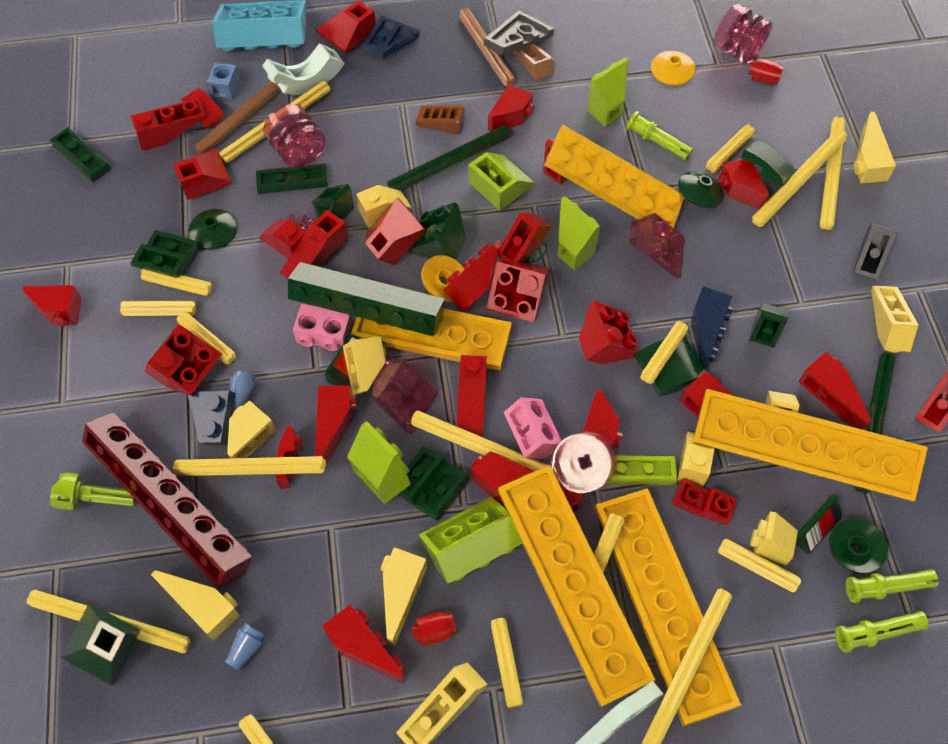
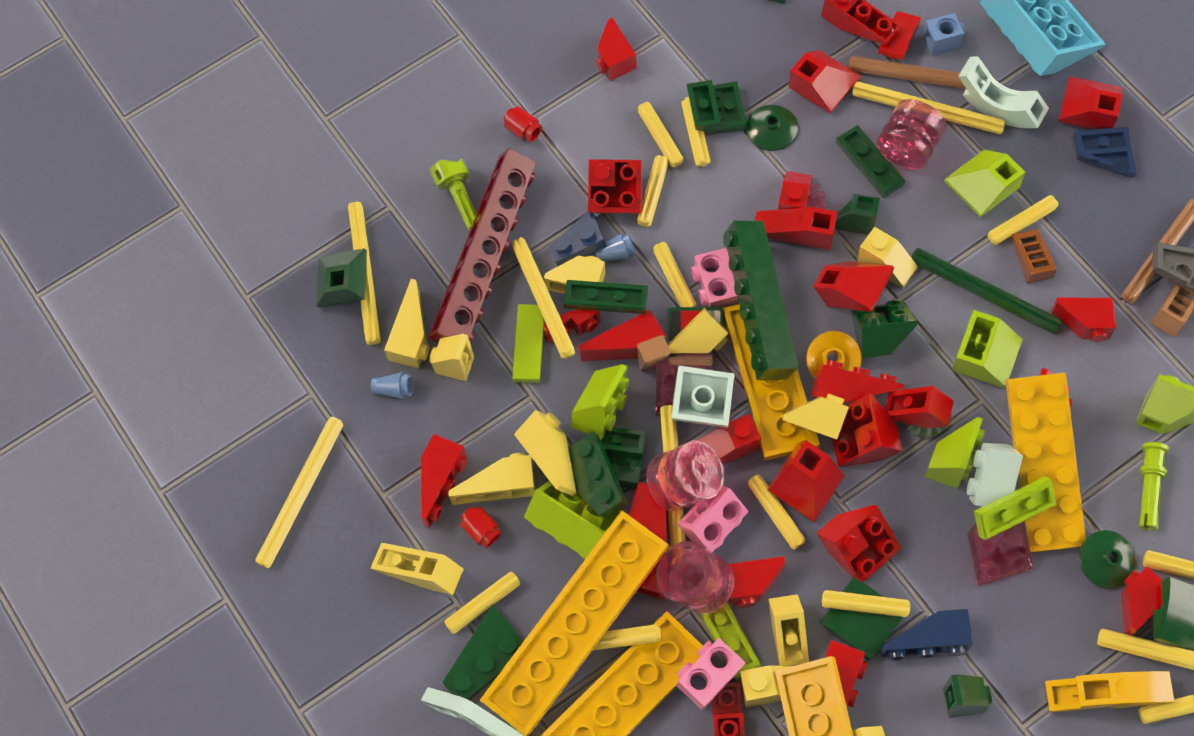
camera: 70 degrees right, 5 degrees up
none -> light yellow slope [430,334,474,381]
none -> dark green wing [442,604,524,701]
none -> red brick [503,106,542,142]
none -> lime tile [512,304,545,383]
none -> light yellow slope [514,410,576,496]
none -> dark green tile [564,280,648,314]
none -> dark green wing [568,431,628,518]
none -> medium nougat slope [637,335,670,371]
none -> clear pink wheel [647,440,724,511]
none -> light yellow axle [653,242,696,307]
none -> light aqua slope [671,366,734,428]
none -> bright pink brick [676,638,745,710]
none -> light yellow axle [748,475,805,550]
none -> red slope [767,440,845,522]
none -> light yellow slope [769,594,809,666]
none -> light yellow slope [782,394,849,439]
none -> lime slope [944,150,1025,218]
none -> light aqua slope [967,443,1023,507]
none -> lime tile [974,476,1056,540]
none -> light yellow axle [987,195,1058,245]
none -> yellow slope [1045,671,1174,713]

